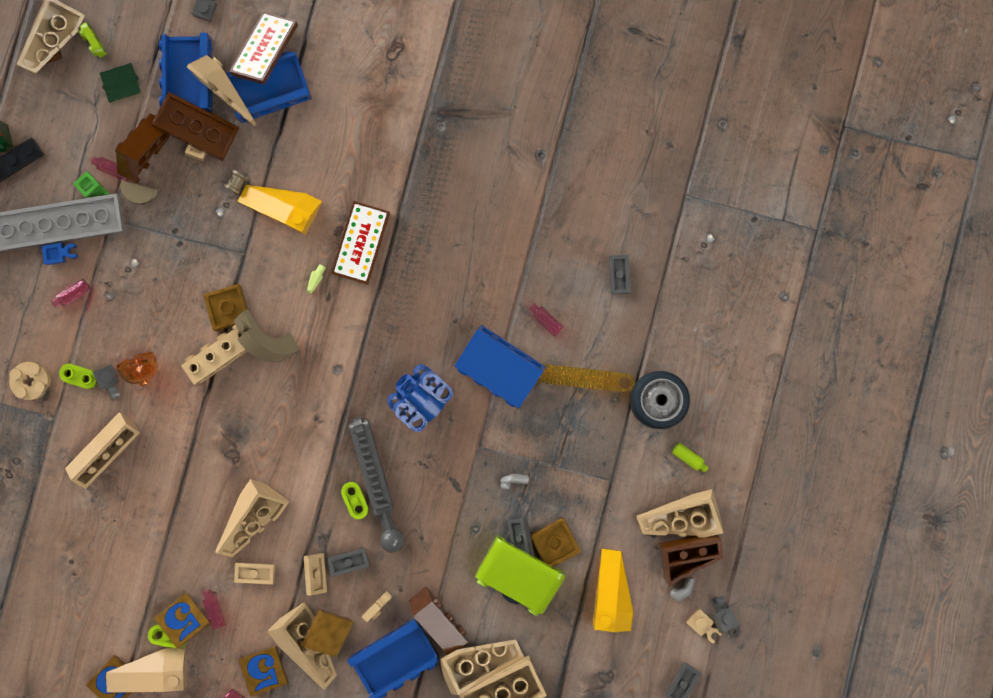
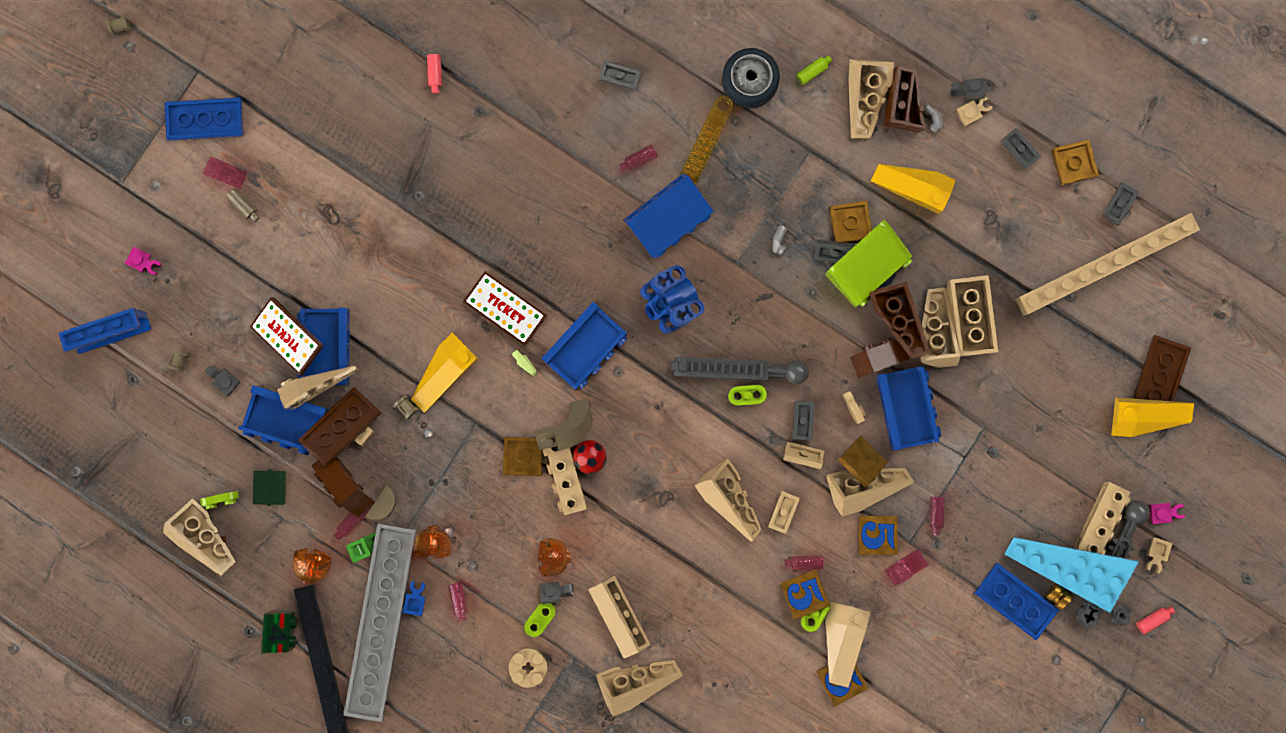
camera: 65 degrees left, 0 degrees up
none -> clear orange cylinder [292,548,332,584]
none -> clear orange cylinder [413,526,452,558]
none -> coral cylinder [427,54,442,93]
none -> blue panel [541,302,627,390]
none -> red piece [573,440,607,474]
none -> tan wedge [596,660,682,717]
none -> reddish brown wedge [869,282,931,359]

